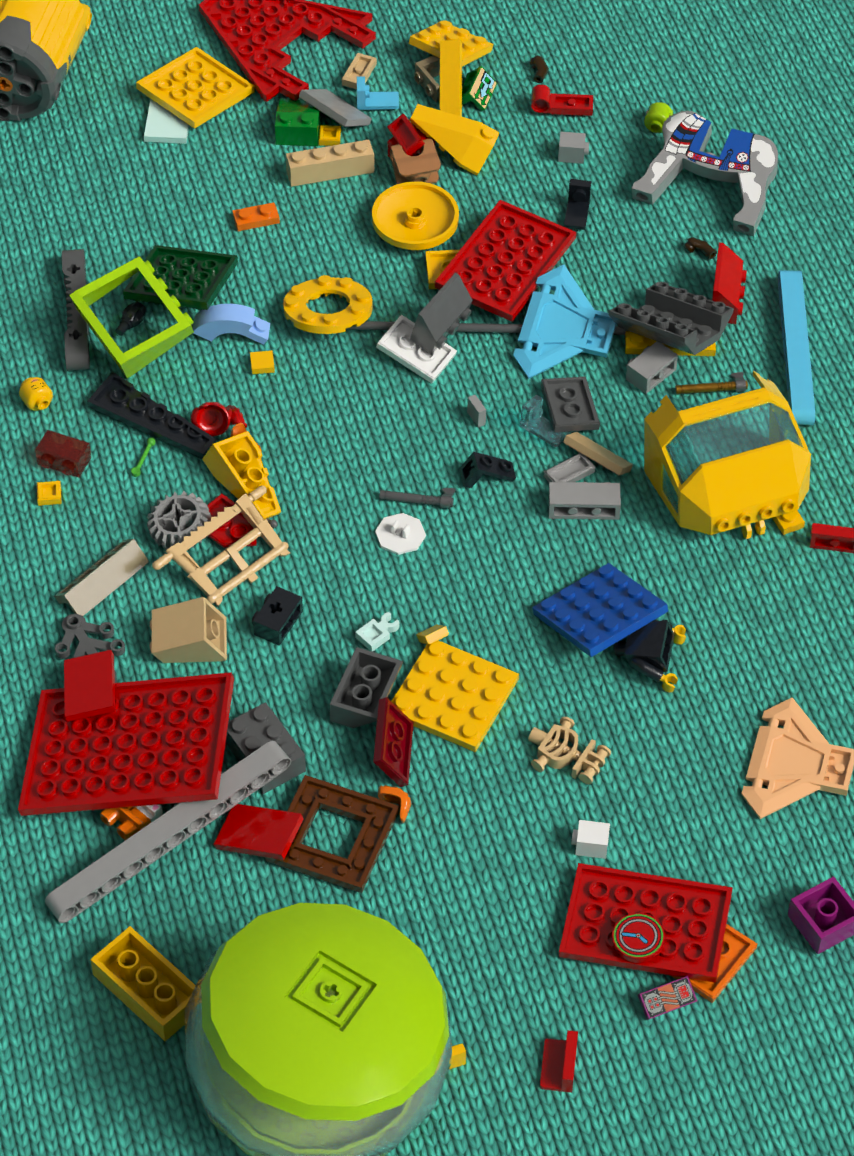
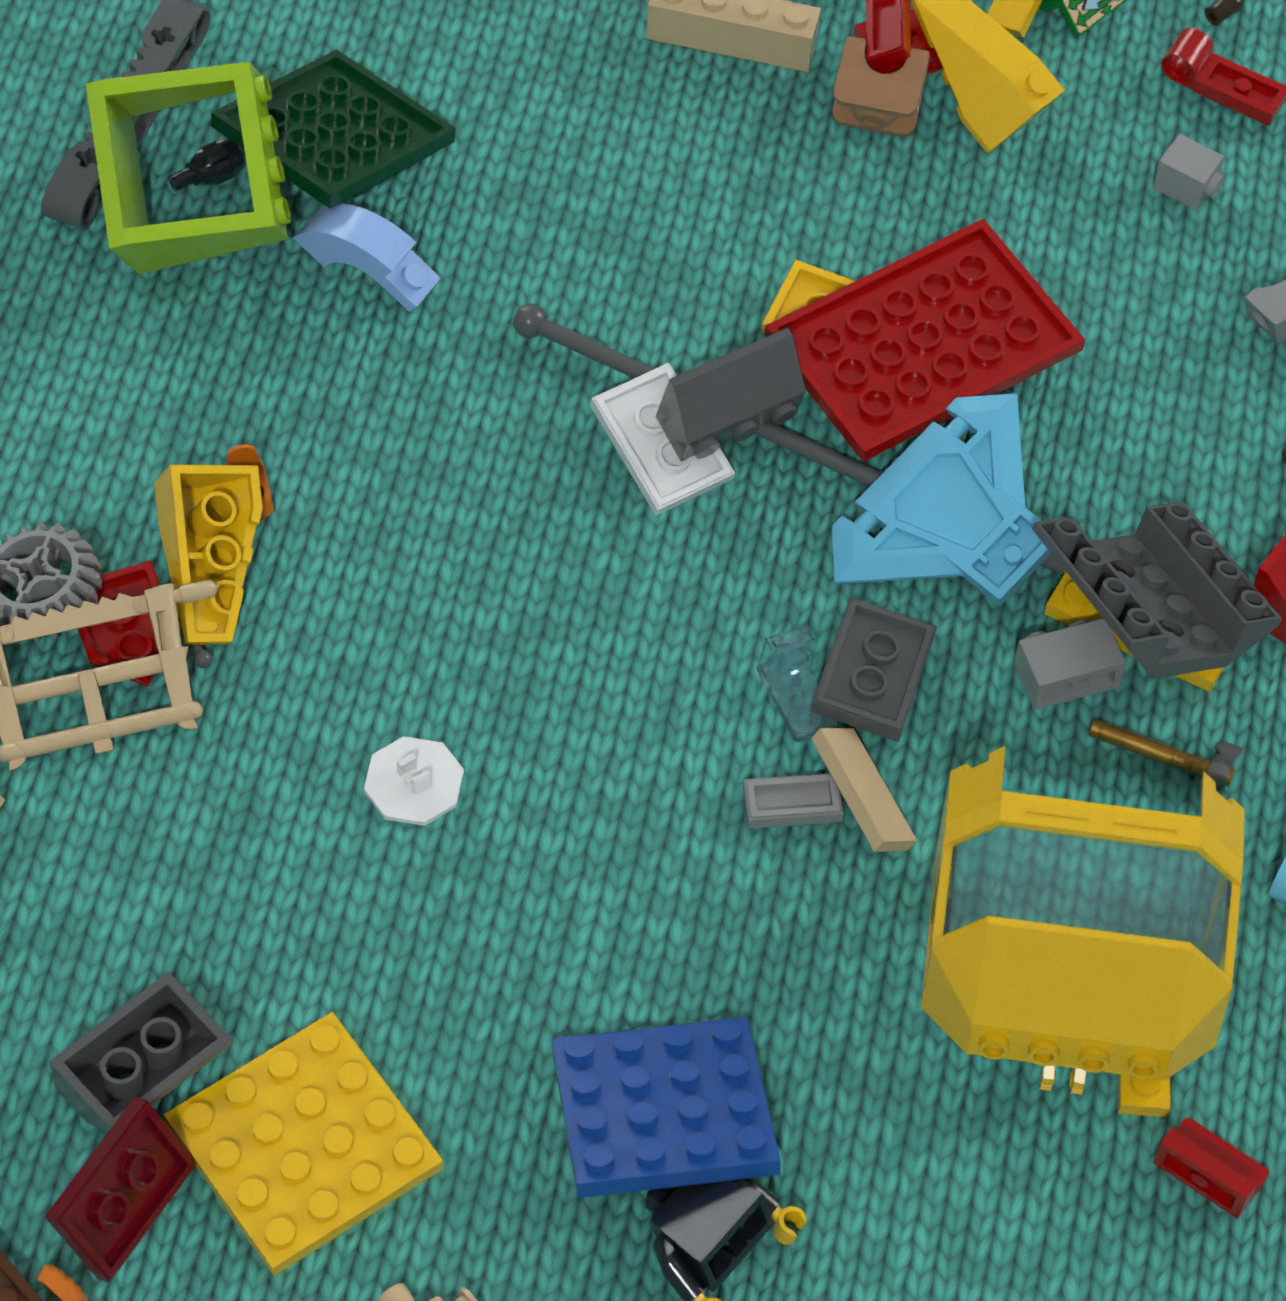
camera: 25 degrees right, 5 degrees up
black wing [87,372,216,459] -> none
bright green hinge [131,438,156,477] -> none
red hair [191,402,247,436] -> none
orange plate [232,202,280,231] -> none
yellow tile [250,350,275,374] -> none
black brick [252,586,303,646] -> none
yellow plate [283,275,373,334] -> none
light aqua plate [355,612,399,652] -> none
yellow dish [372,182,459,250] -> none
dark grey piece [379,488,456,509] -> none
yellow tile [416,624,449,644] -> none
black bracket [459,452,516,488] -> none
light grey tile [467,395,486,428] -> none
light grey brick [548,481,621,520] -> none
black bracket [564,179,592,230] -> none

